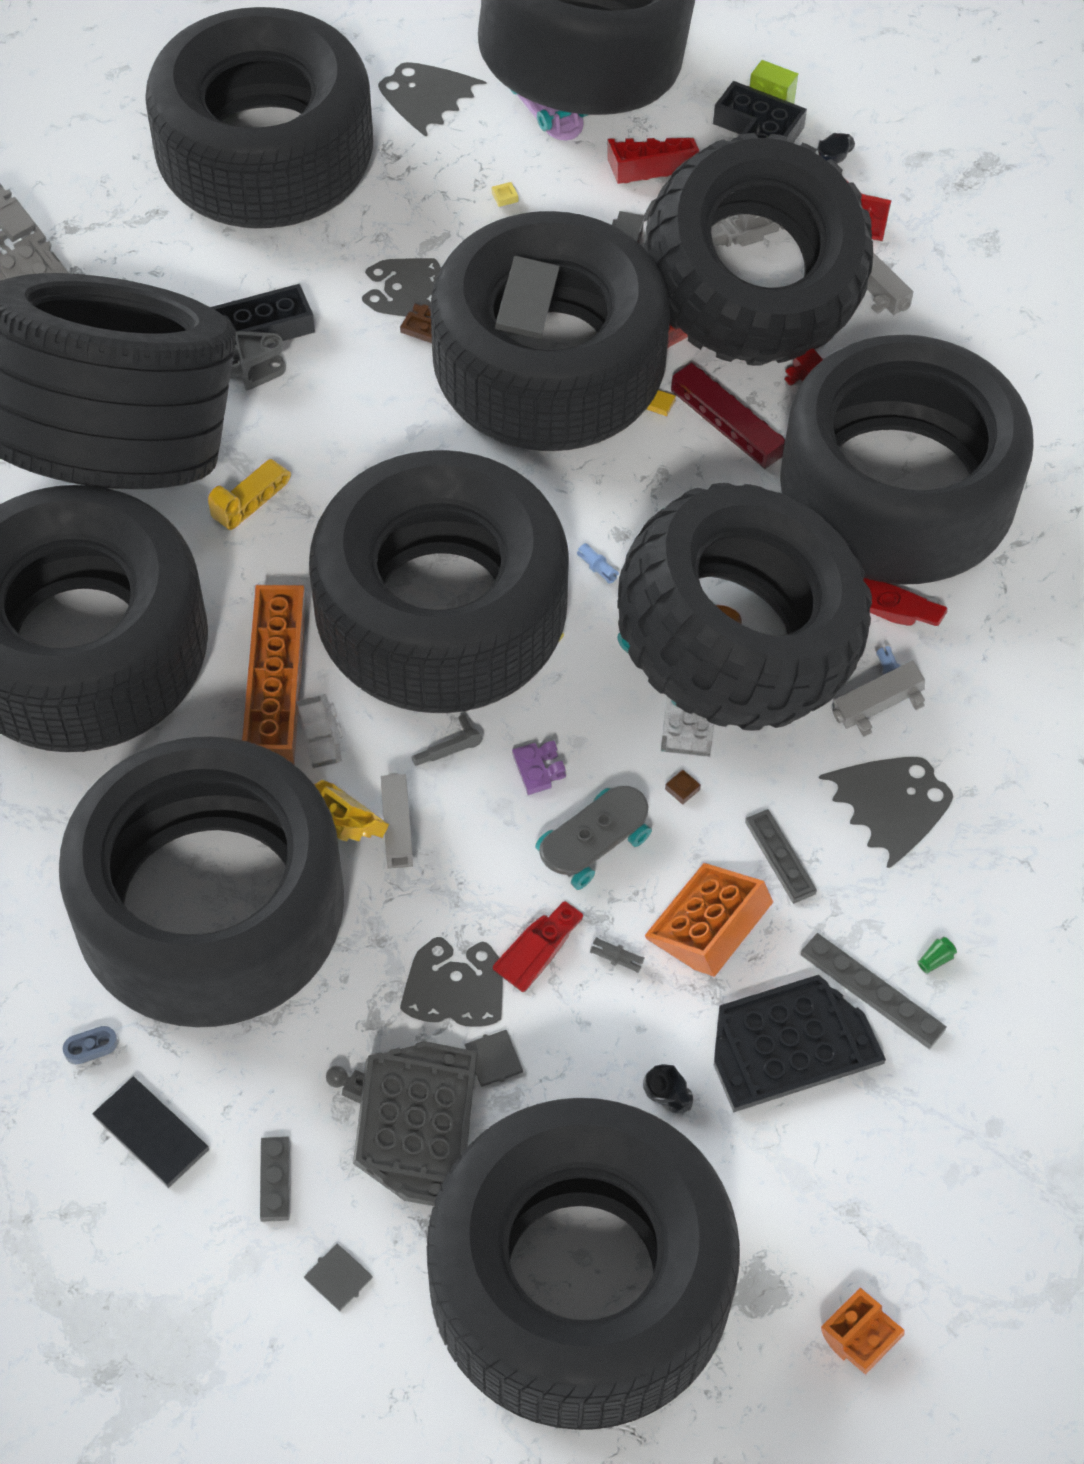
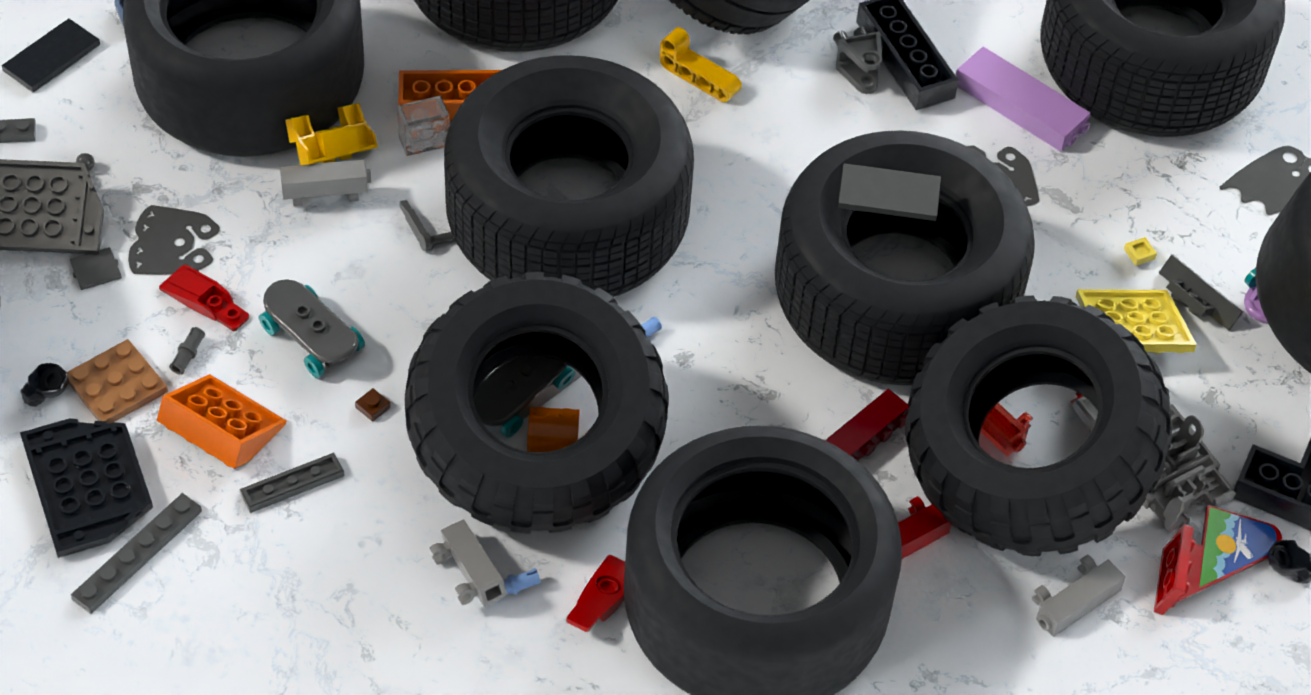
camera: 85 degrees right, 5 degrees down
medium lavender plate [512,741,566,795] -> none
red wedge [607,138,699,184] -> none
yellow tile [647,390,676,417] -> none
dark grey piece [818,757,953,868] -> none
green cone [917,936,957,974] -> none
none -> medium nougat plate [67,339,168,423]
none -> lavender brick [956,46,1091,152]
none -> light yellow plate [1076,289,1197,353]
none -> dark grey bracket [1159,254,1244,330]

